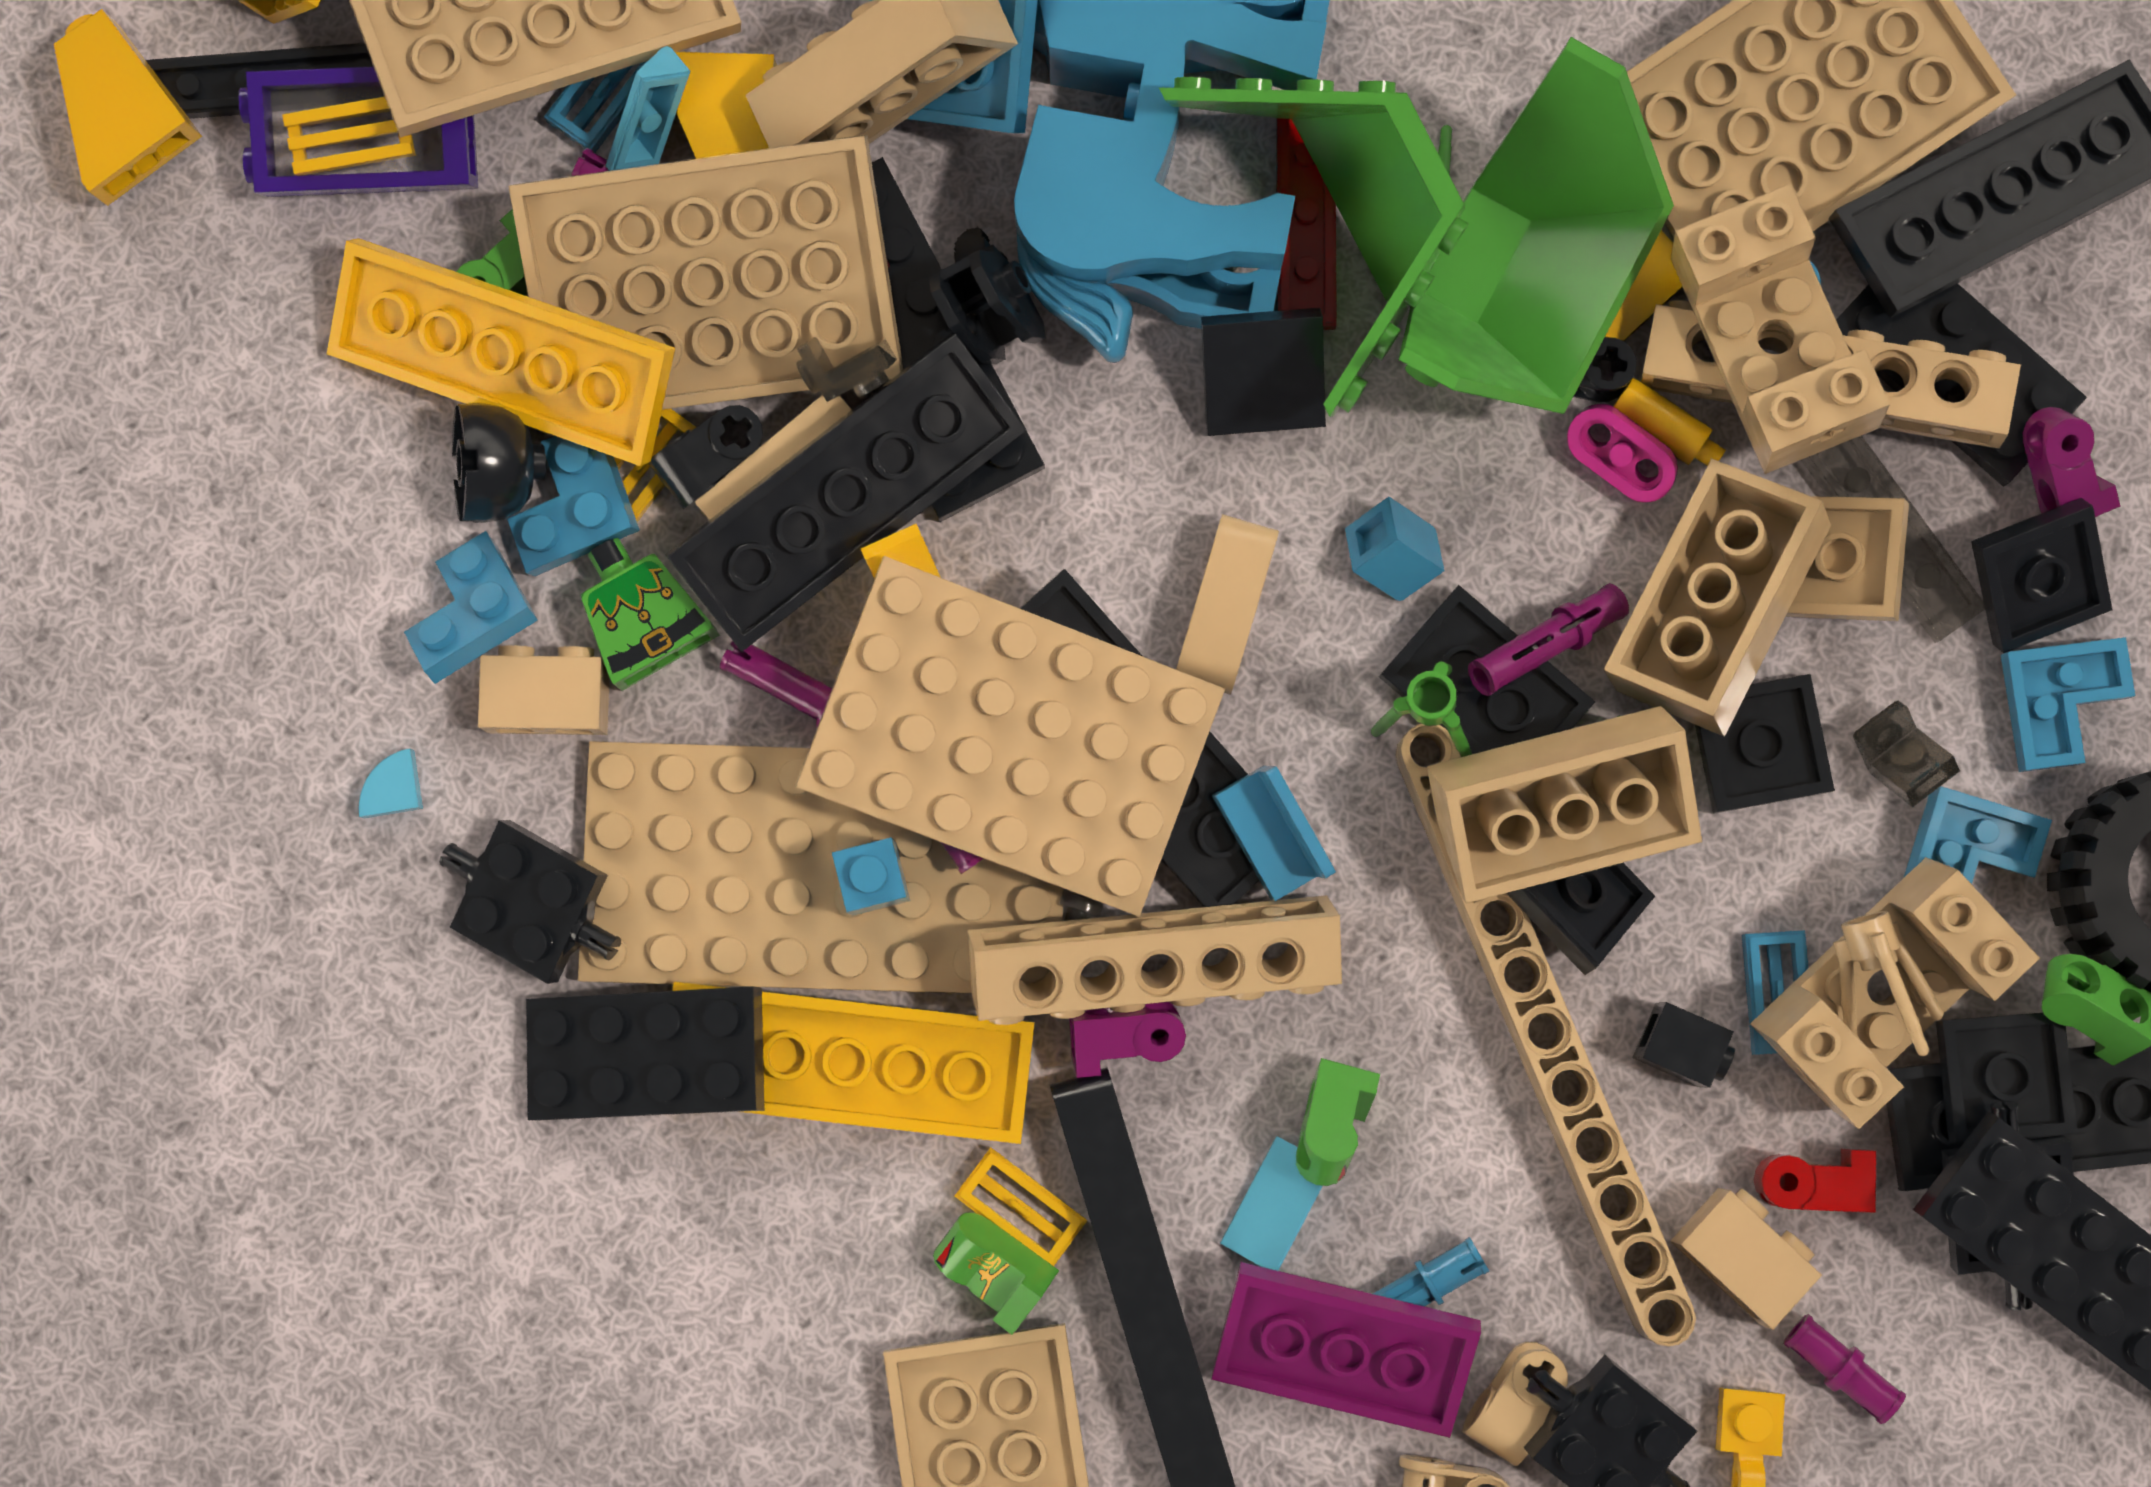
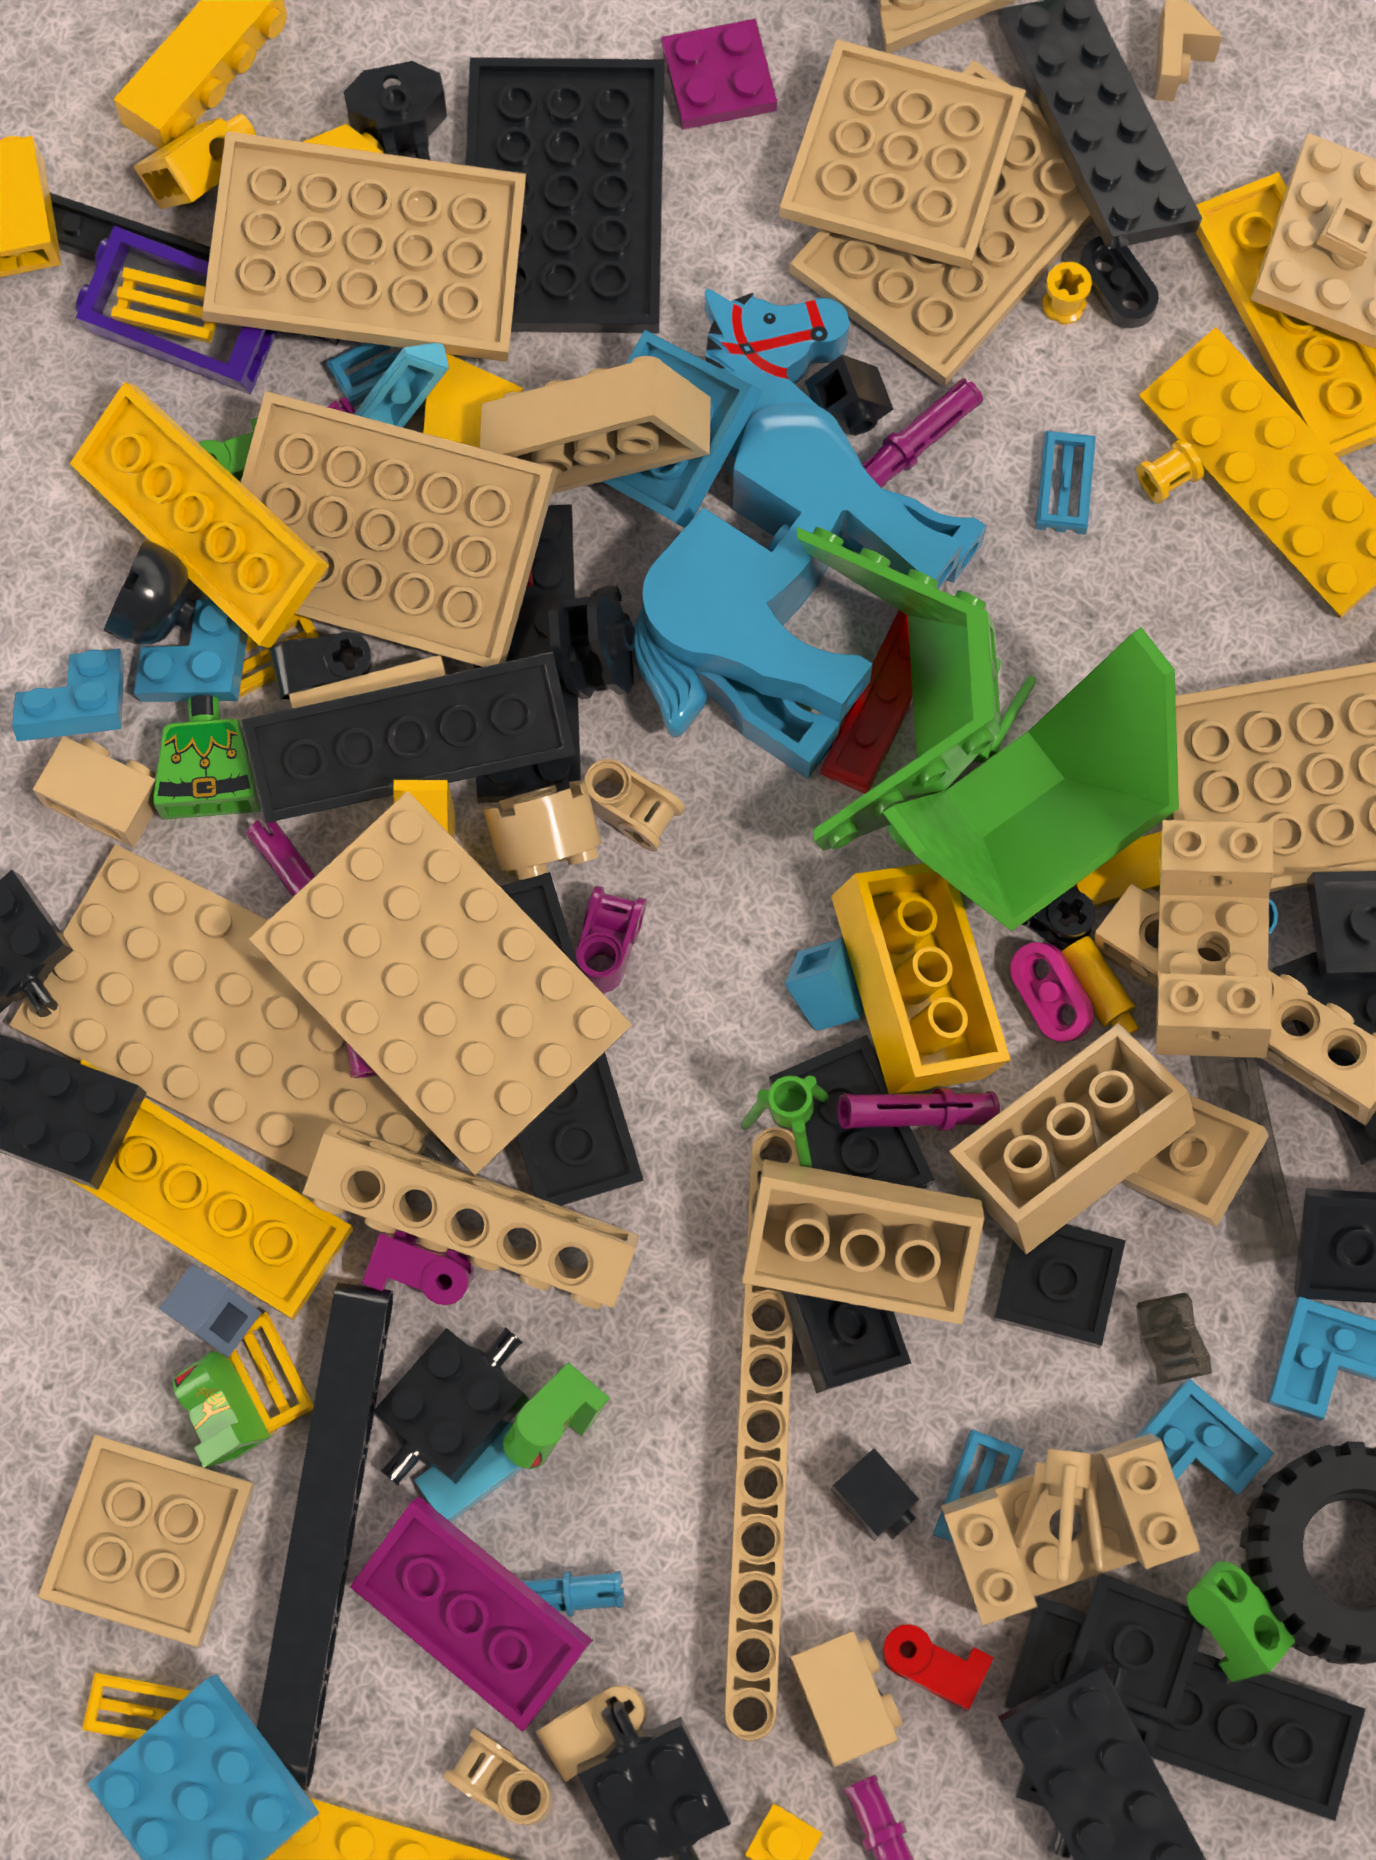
camera: 25 degrees right, 10 degrees down
clear smoke bracket [796,337,897,402] -> none
dark azure brick [832,837,910,916] -> none
tan beam [1176,514,1279,695] -> none
black tile [1201,307,1326,436] -> none
dark azure panel [1212,765,1336,901] -> none
none -> sand blue brick [159,1264,261,1358]
none -> black plate [373,1327,529,1486]
none -> tan brick [483,780,602,880]
none -> magenta piece [576,885,647,994]
none -> tan piece [585,759,685,852]
none -> yellow brick [831,863,1011,1094]

